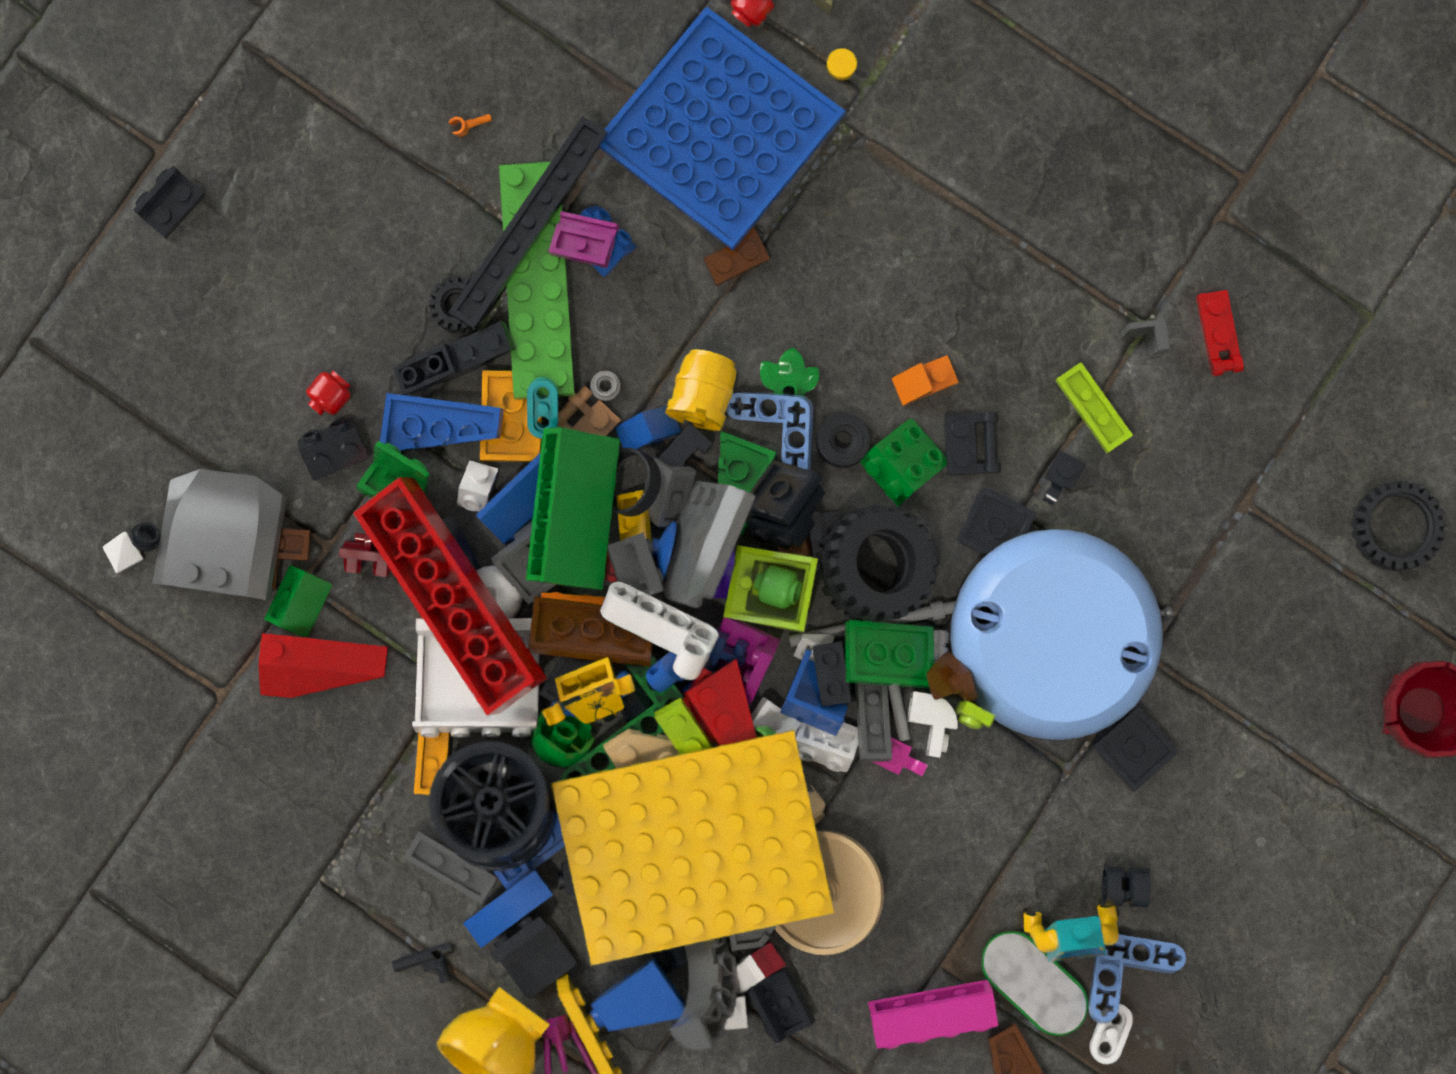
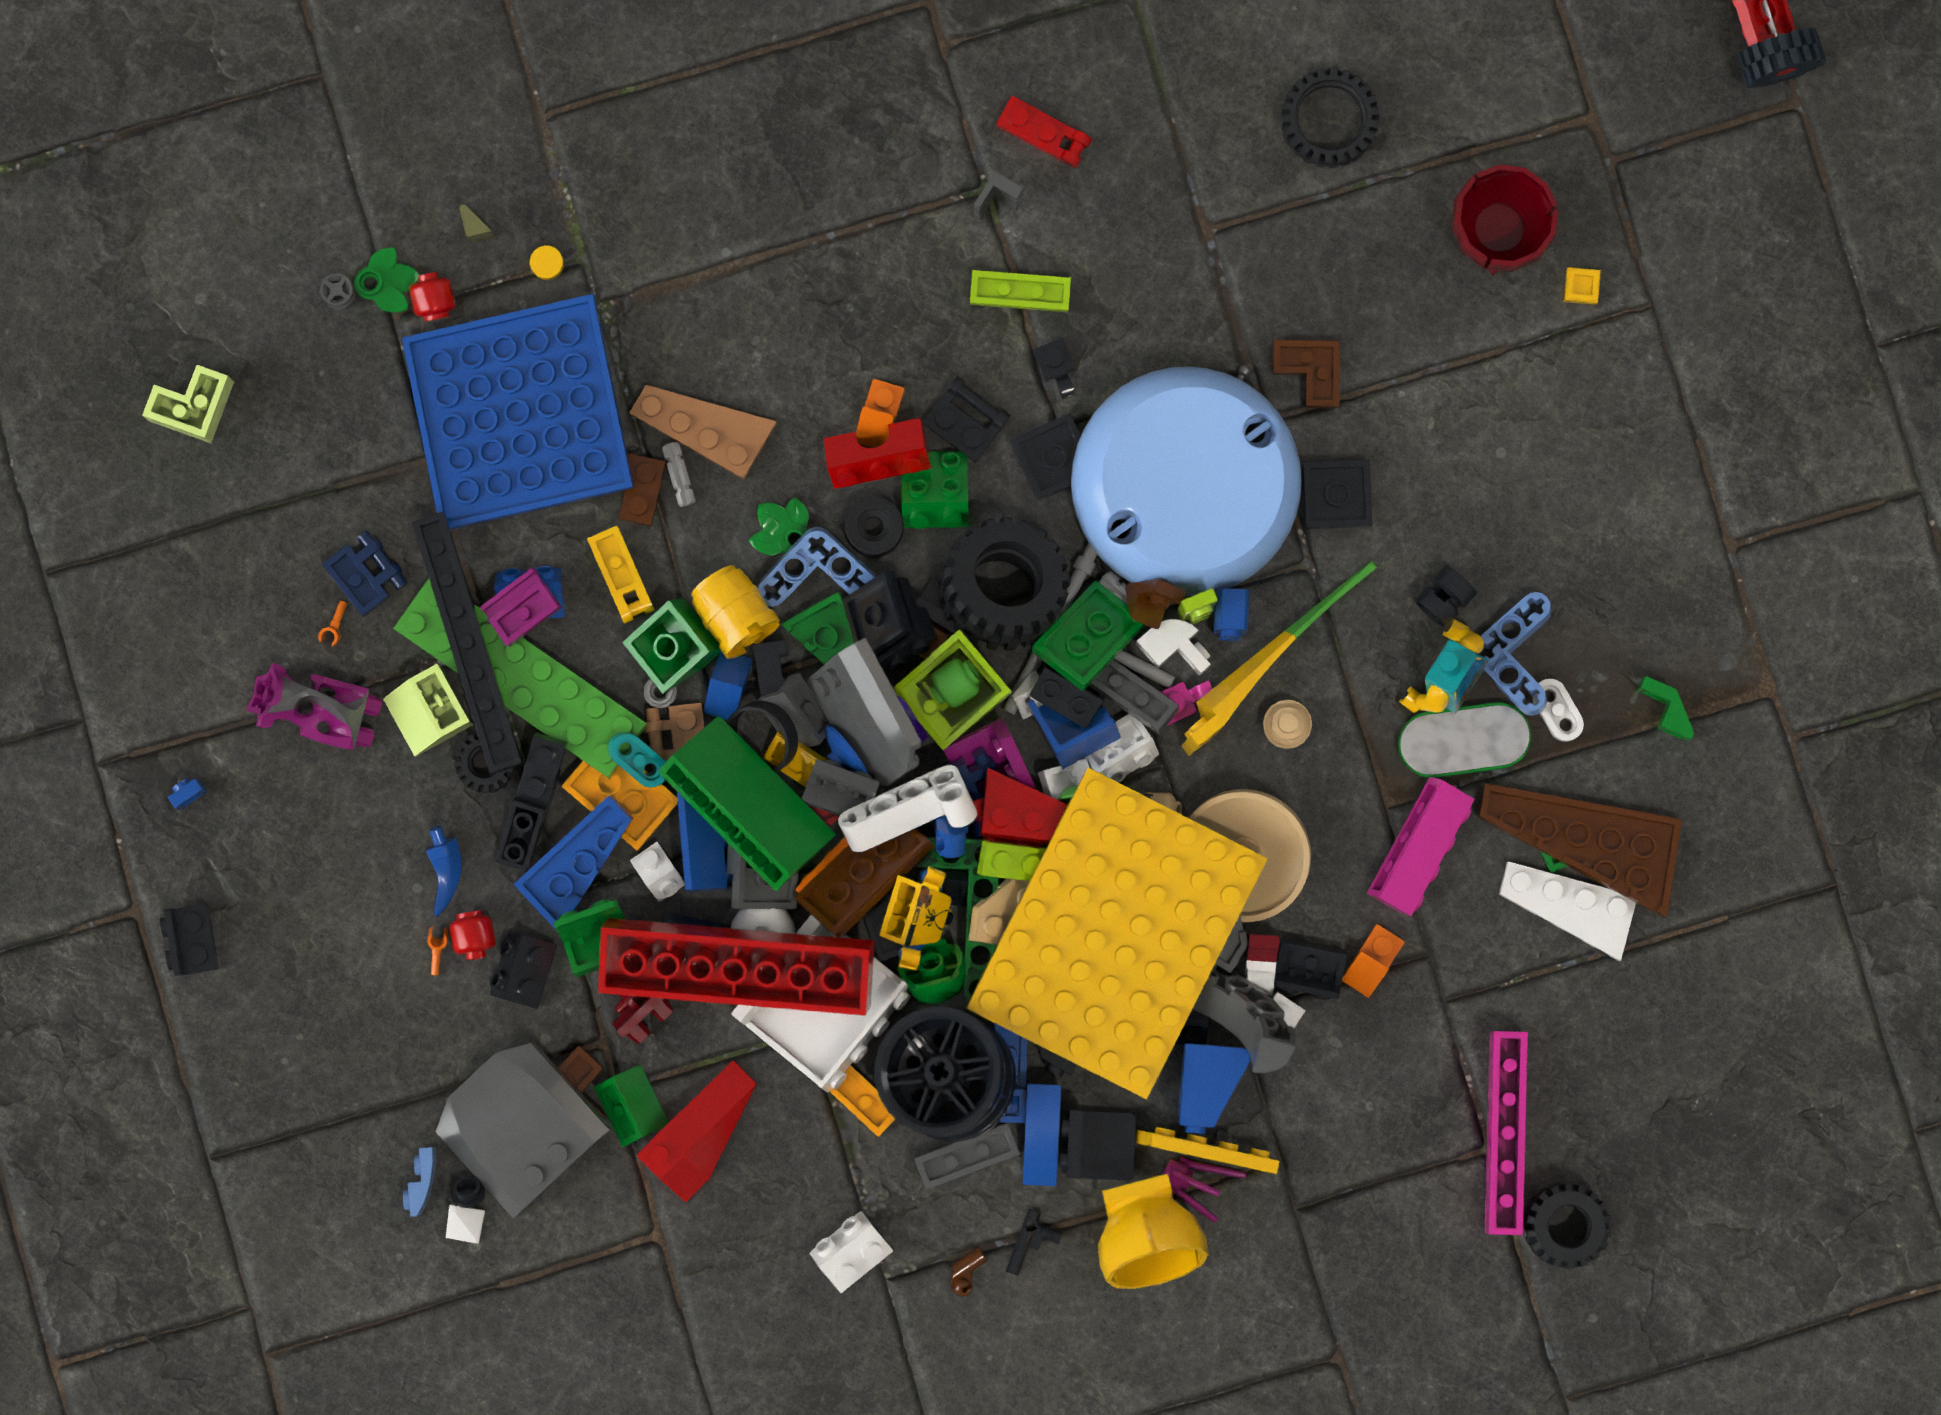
camera: 45 degrees left, 0 degrees up
none -> blue plate [167,778,208,811]
none -> magenta hips [246,663,382,750]
none -> dark blue plate [322,531,408,617]
none -> yellowish green slope [383,663,474,757]
none -> medium blue slope [403,1147,436,1217]
none -> blue bar [426,826,462,917]
none -> orange hand [427,926,448,975]
none -> yellow plate [587,525,655,624]
none -> green slope [622,598,722,694]
none -> medium nougat wing [629,385,777,480]
none -> light grey axle [662,442,696,507]
none -> white bracket [810,1211,893,1293]
none -> red arch [823,418,931,489]
none -> reddish brown arm [950,1248,987,1297]
none -> yellow plate [1181,560,1377,756]
none -> blue brick [1213,588,1250,642]
none -> tan plate [1262,700,1312,749]
none -> reddish brown plate [1273,340,1340,408]
none -> orange slope [1342,924,1405,998]
none -> yellow tile [1564,267,1601,305]

